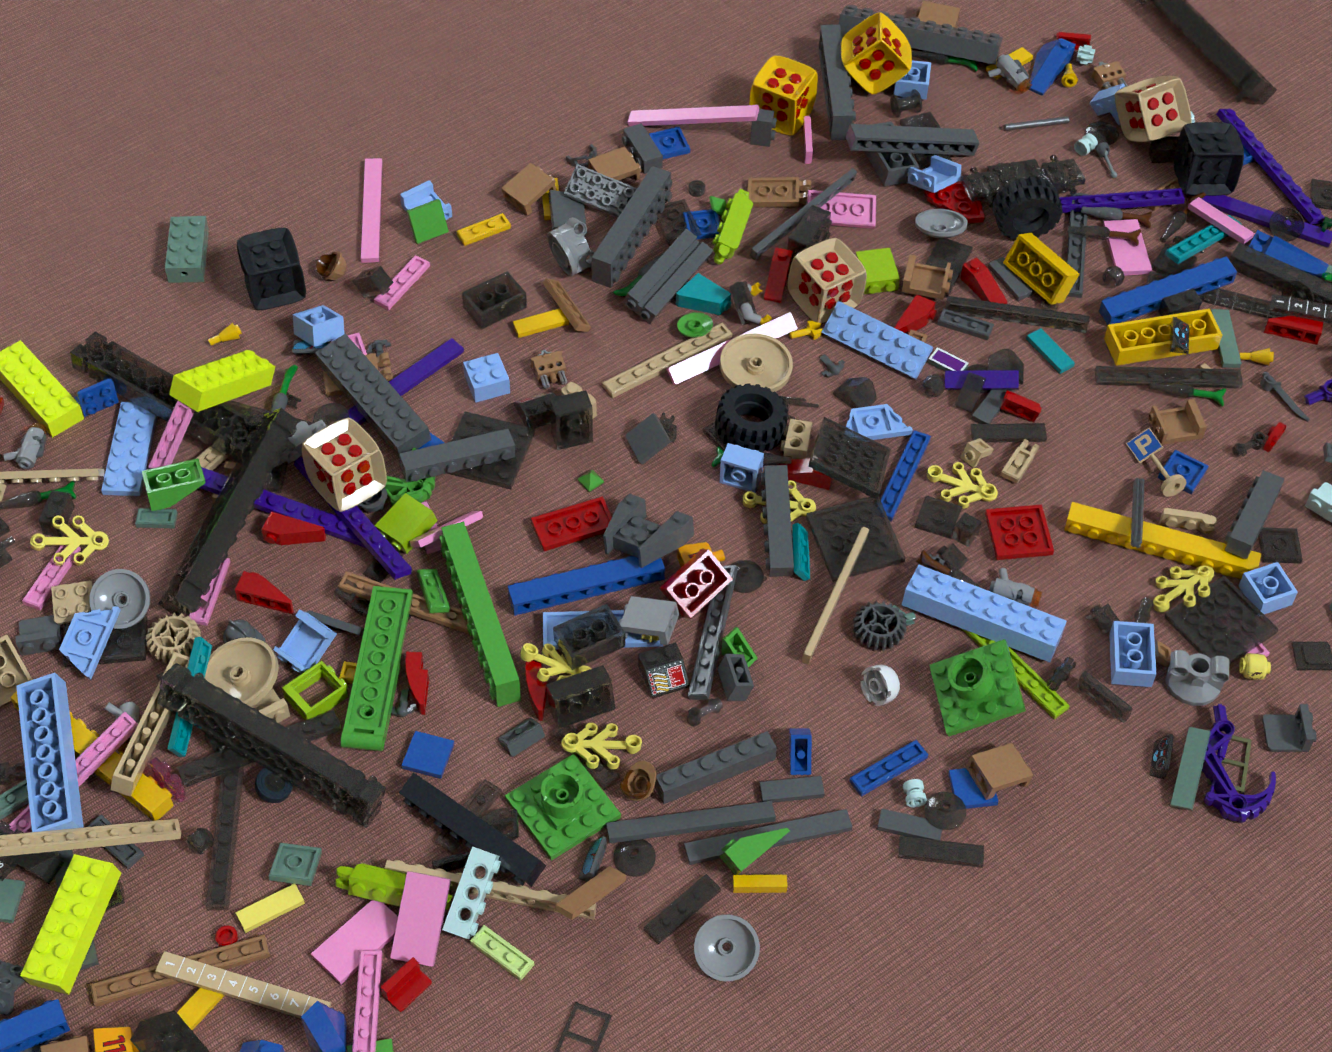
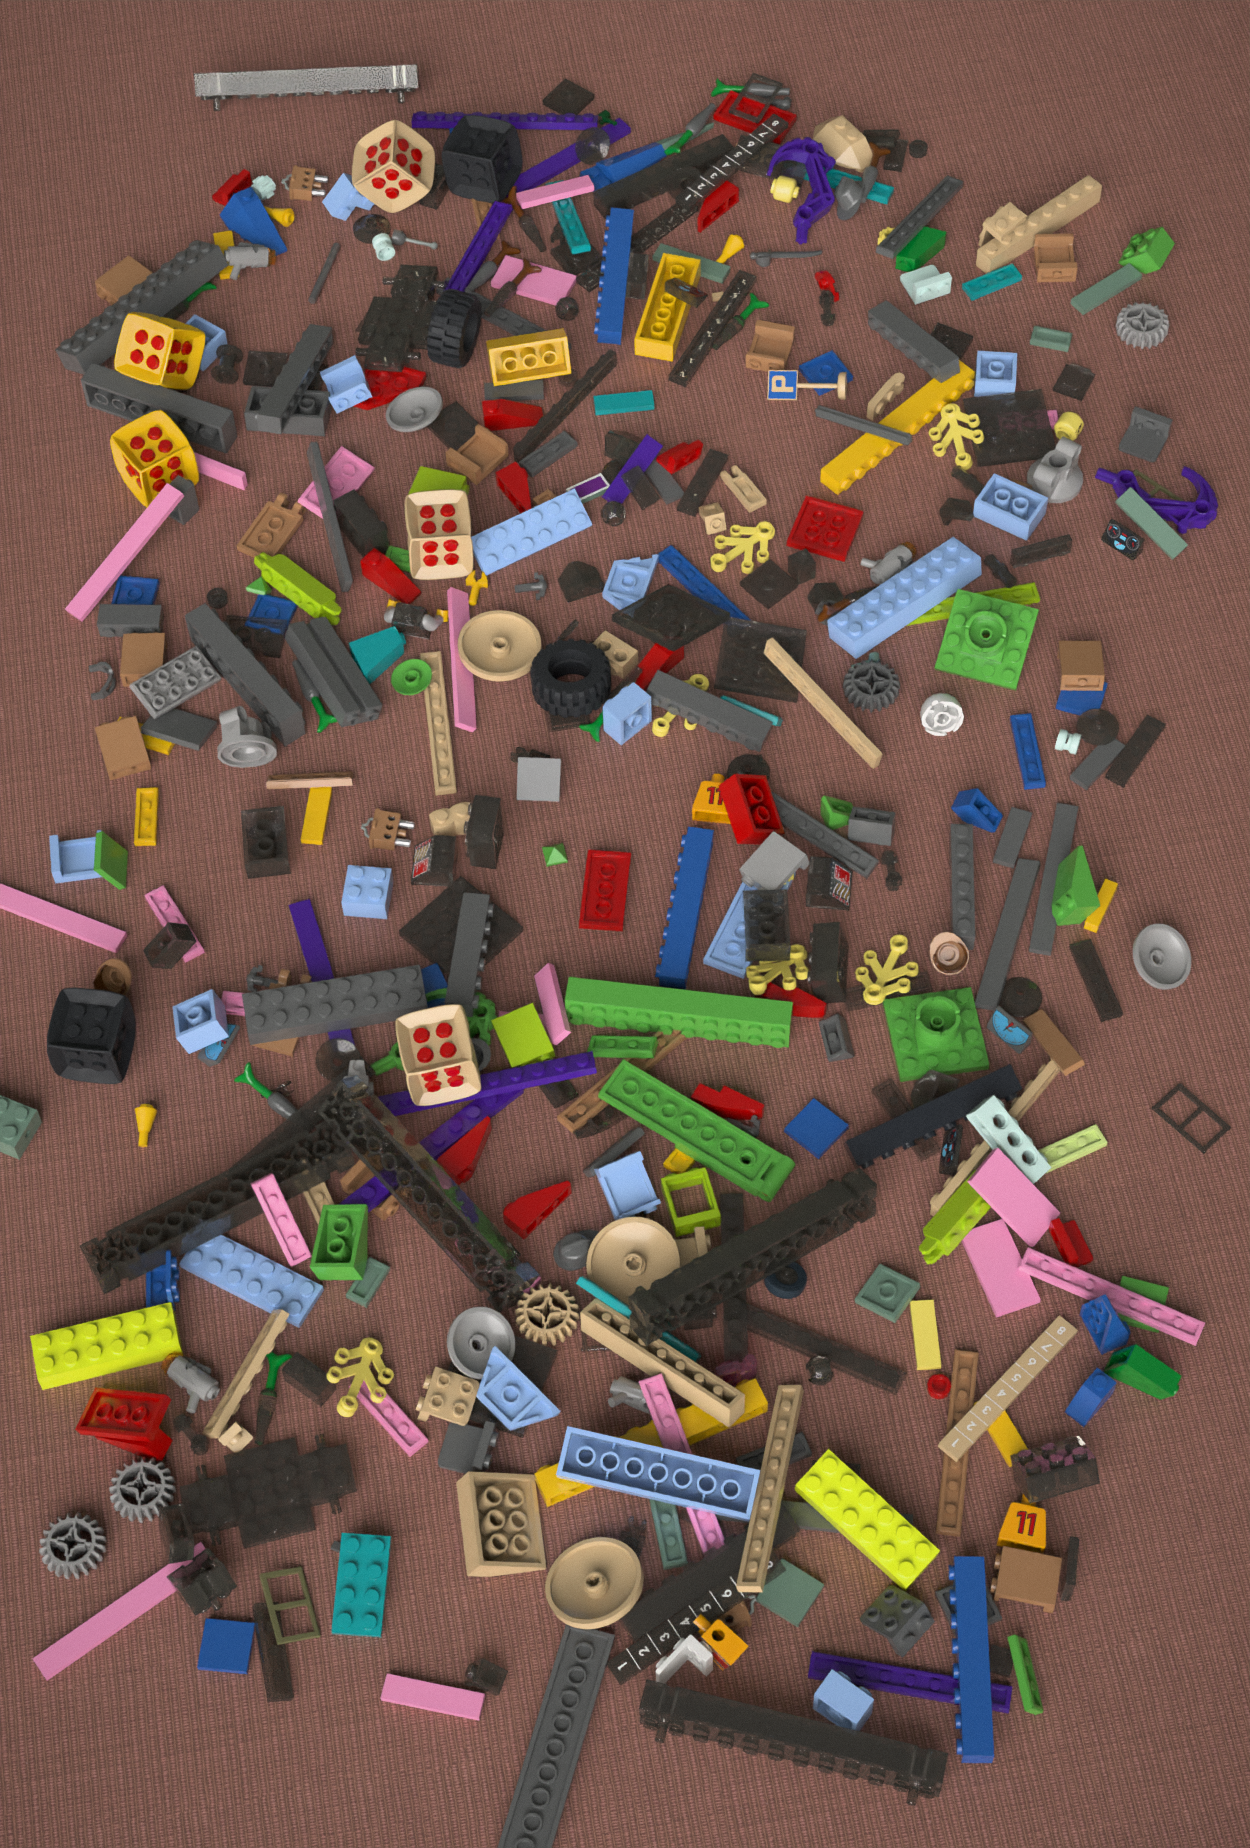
camera: 60 degrees left, 5 degrees up
neon yellow brick [169,350,276,412] -> none
dark grey wedge [603,493,694,568] -> none

